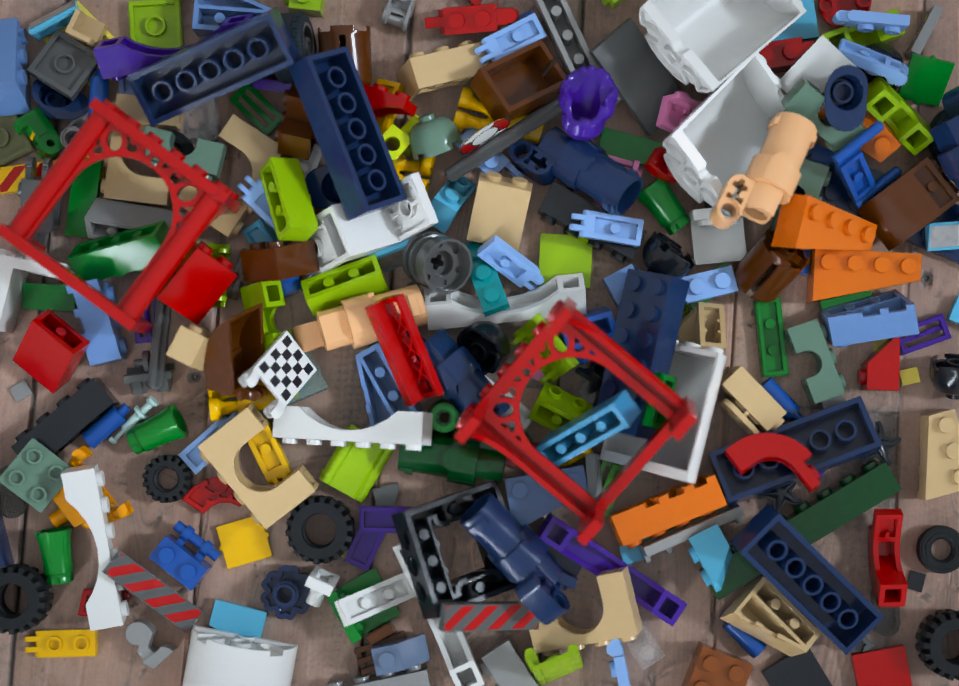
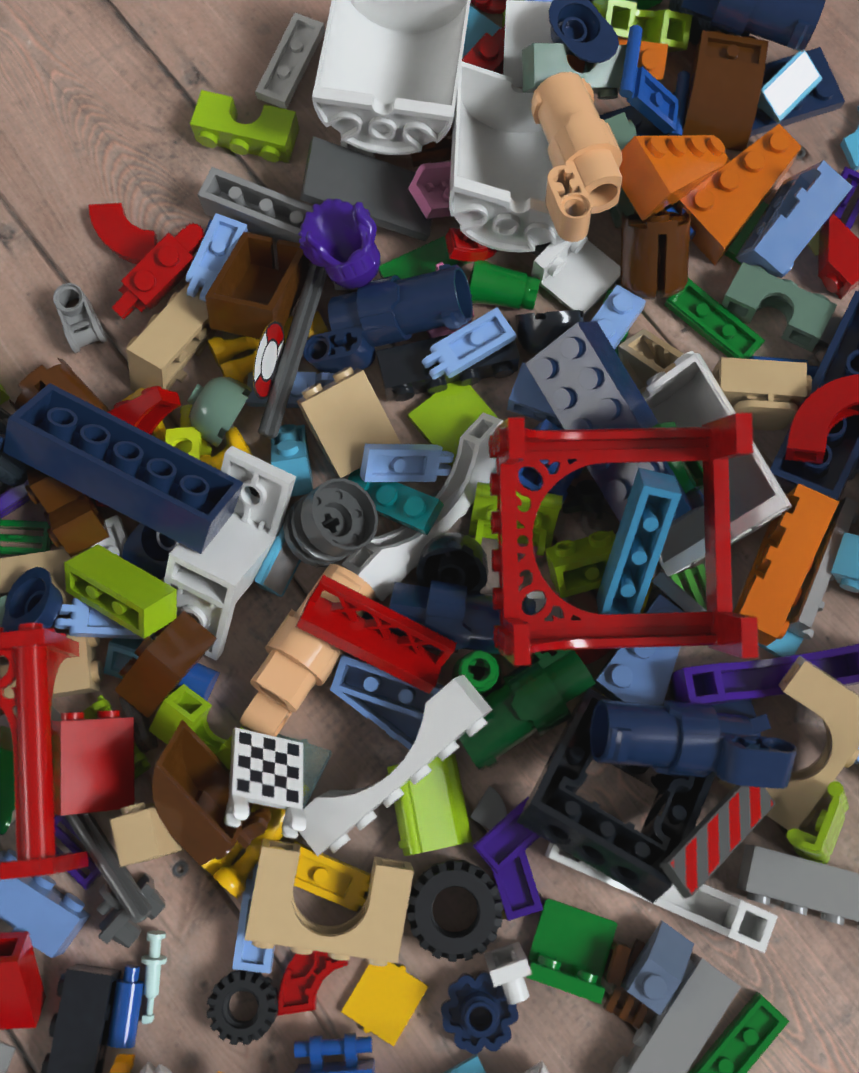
camera: 40 degrees left, 10 degrees down
green plant [126,403,189,454] -> none
lime brick [300,254,389,319] -> none
white plate [334,573,416,627] -> none
none -> dark blue piece [1,567,63,632]

